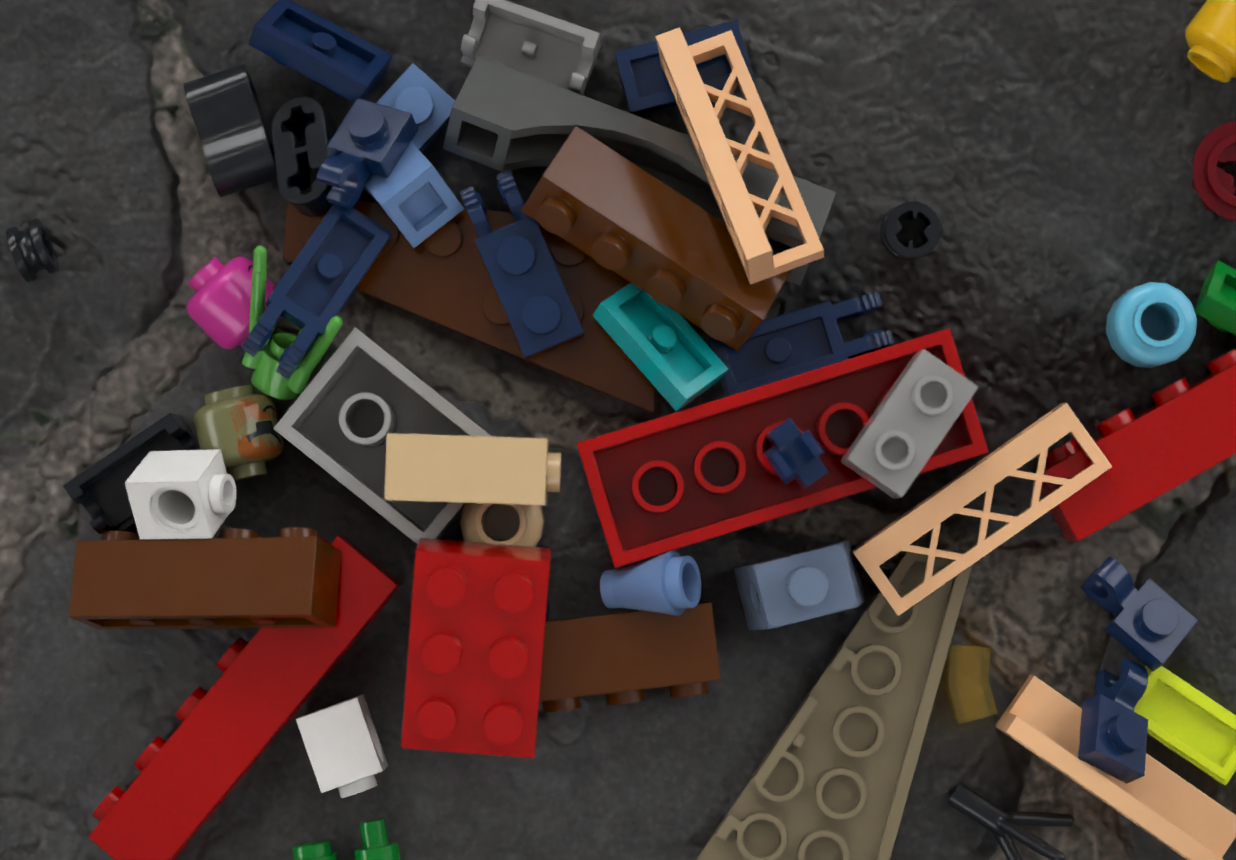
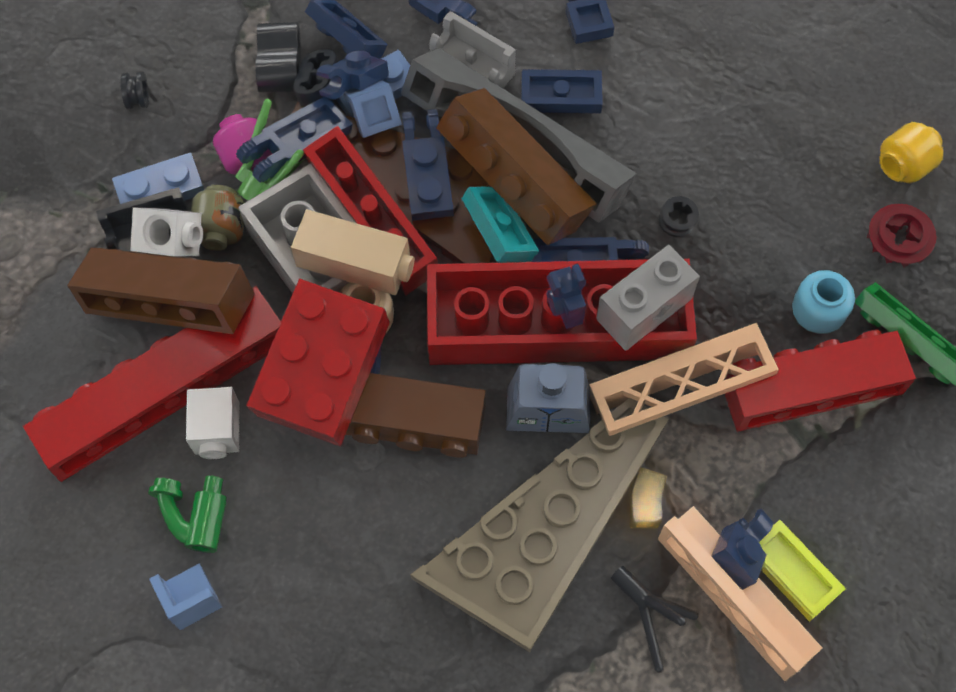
camera: 15 degrees right, 20 degrees down
medium blue cone [600,551,701,616] -> none
light nougat fence [656,27,824,285] -> none
dark blue plate [1081,556,1198,672] -> none
none -> medium blue plate [112,152,204,204]
none -> red brick [303,126,438,296]

